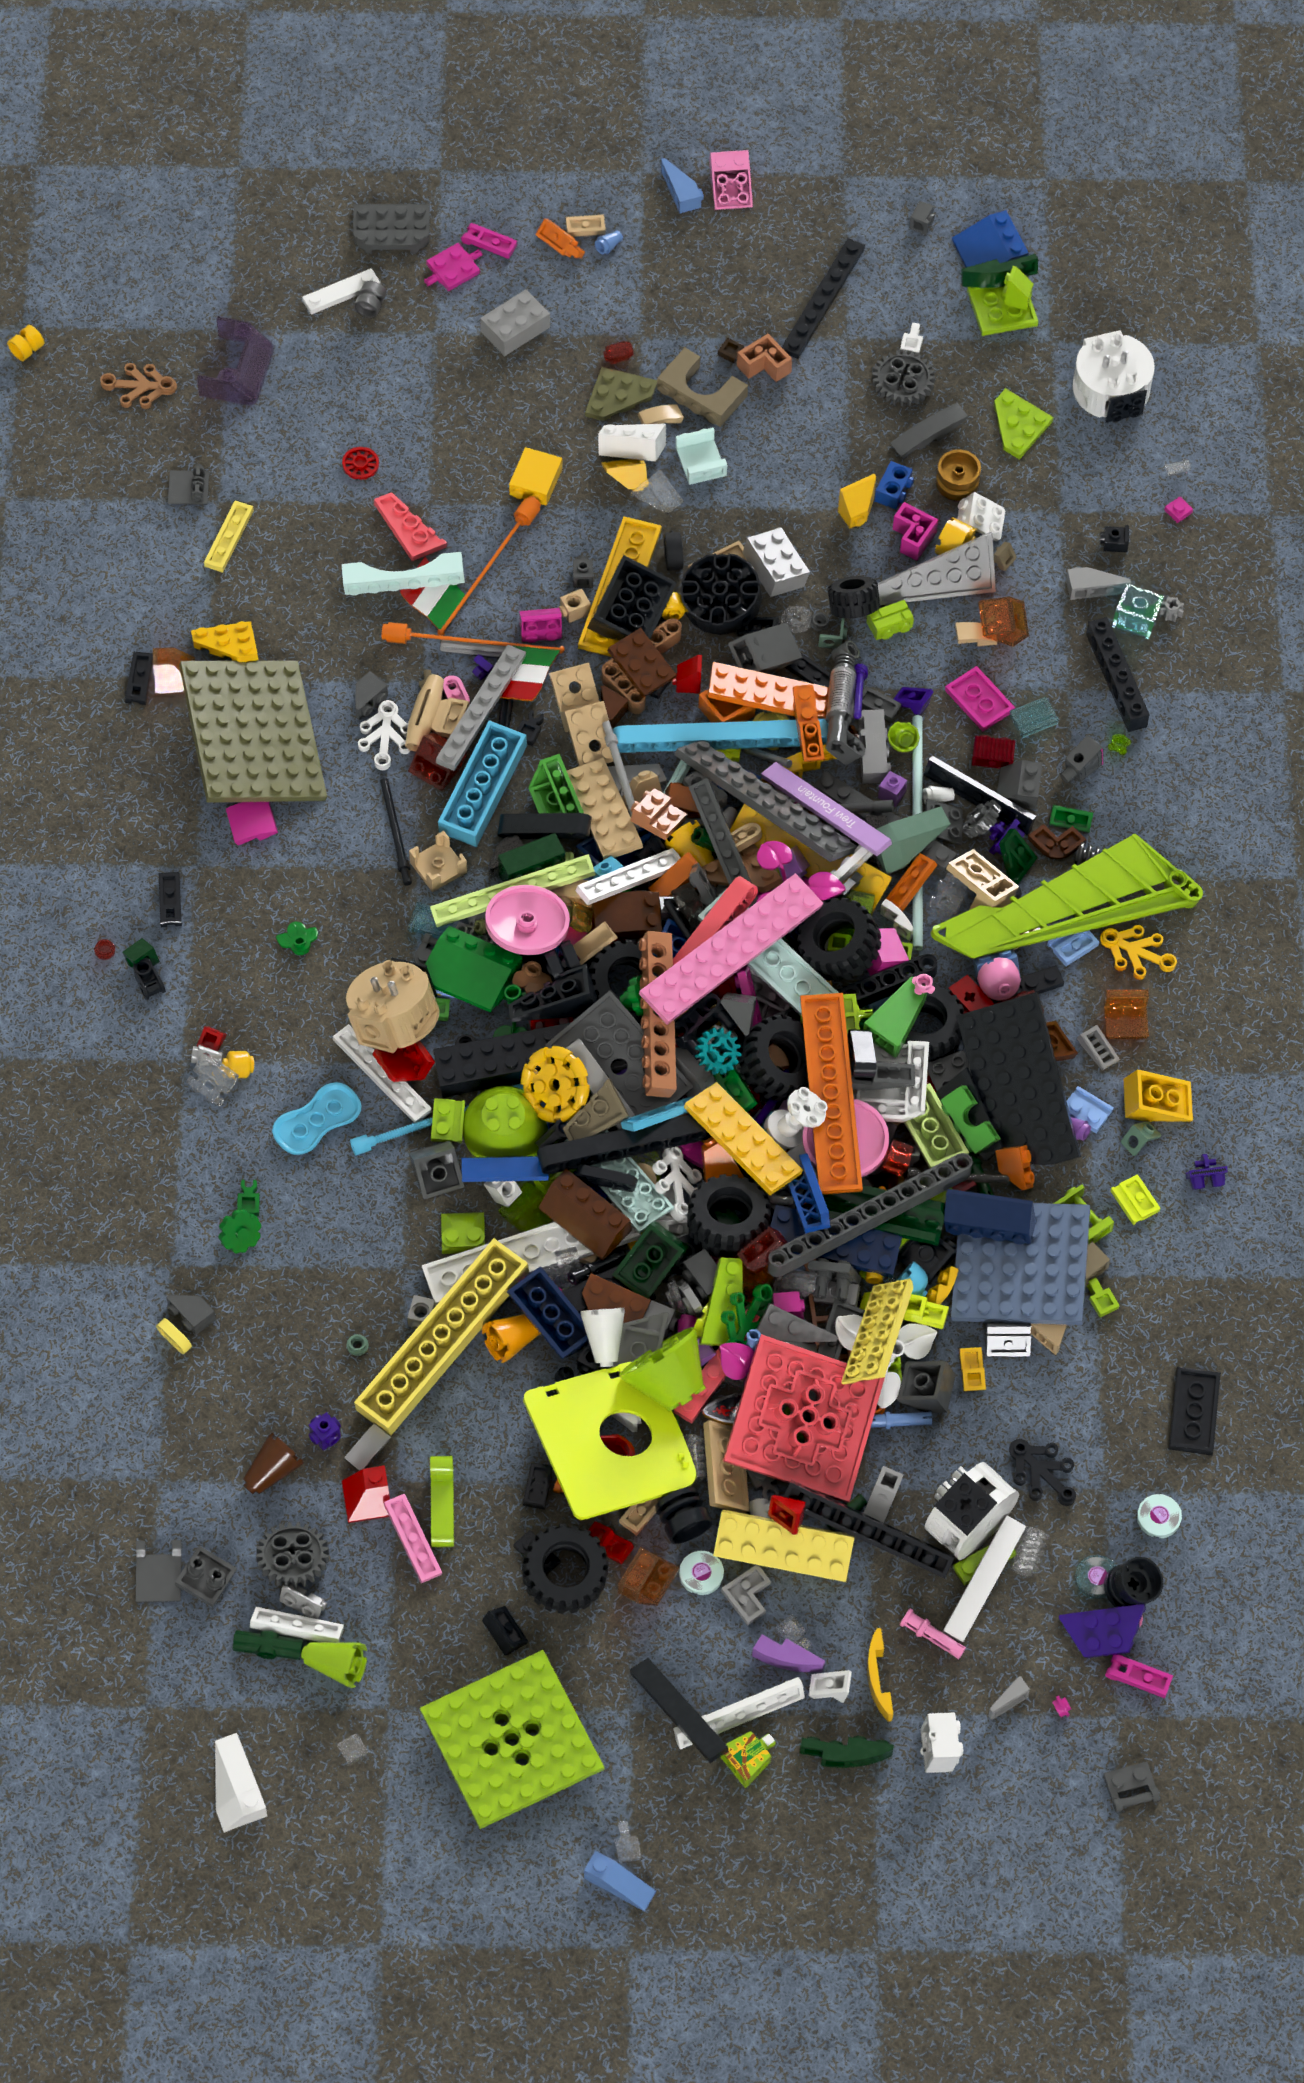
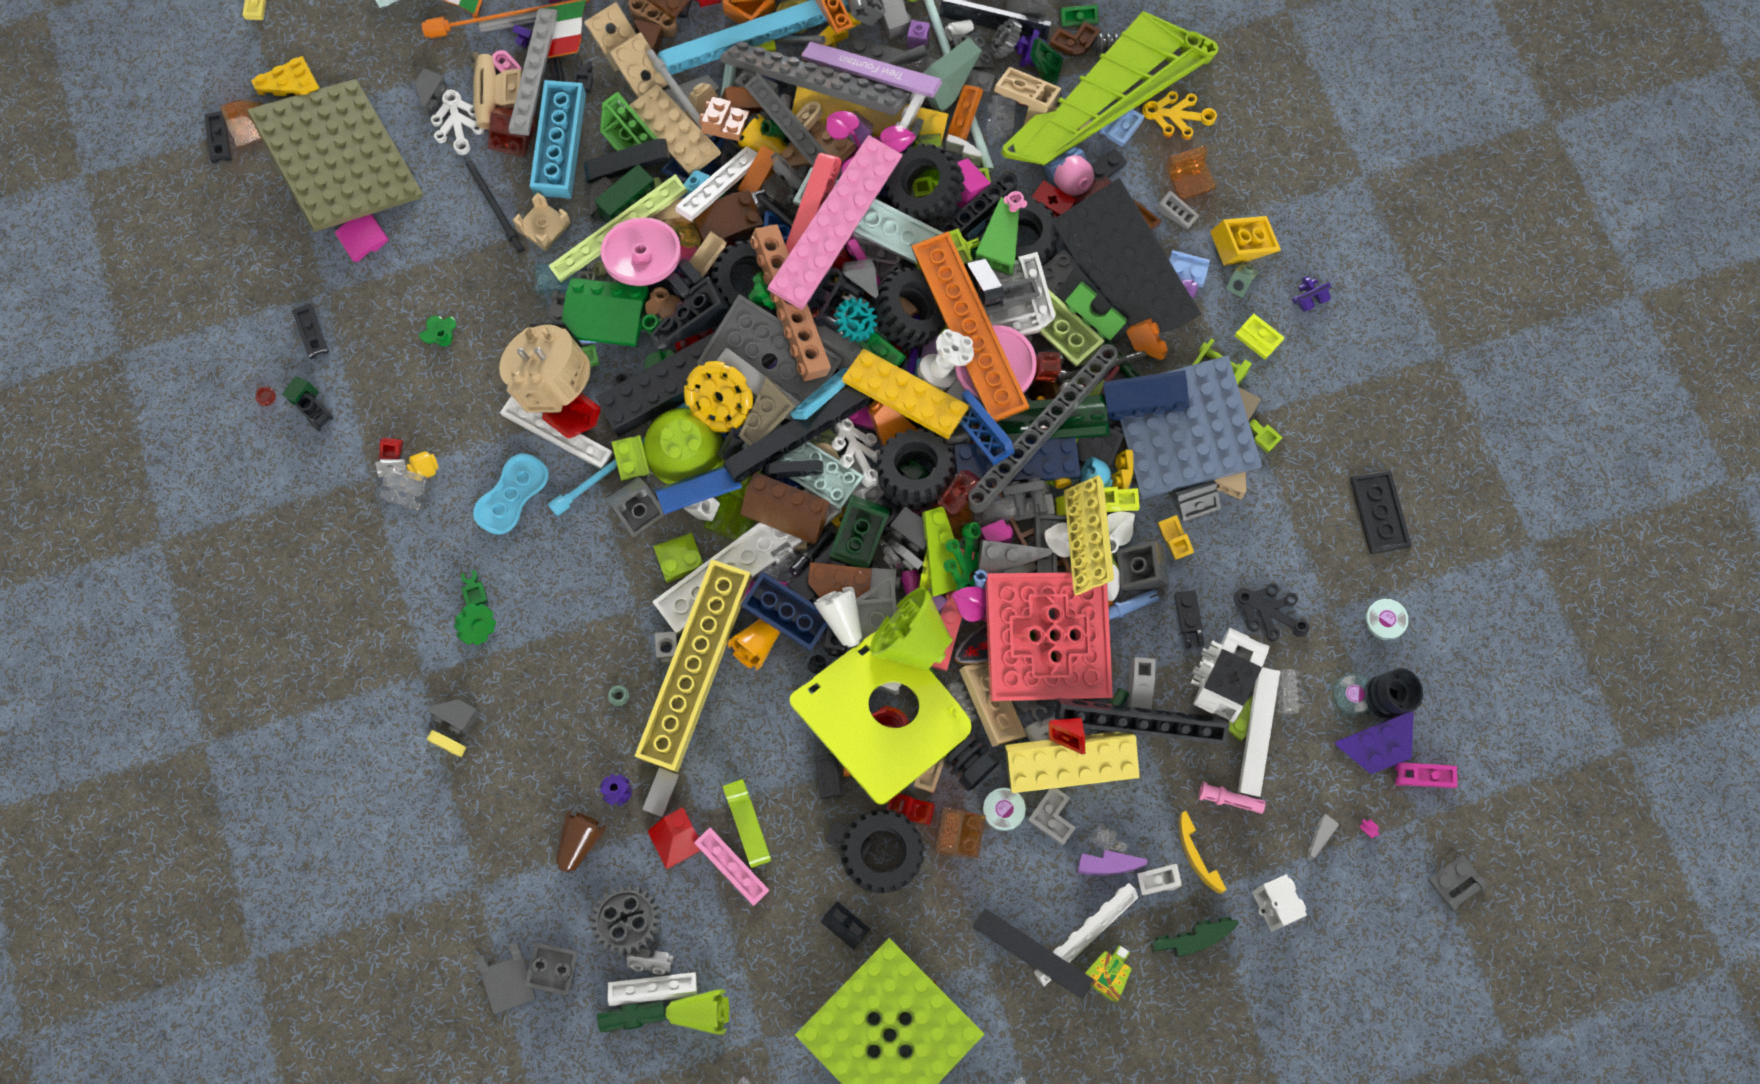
camera: 15 degrees left, 10 degrees up
none -> black hinge [1174,590,1204,649]

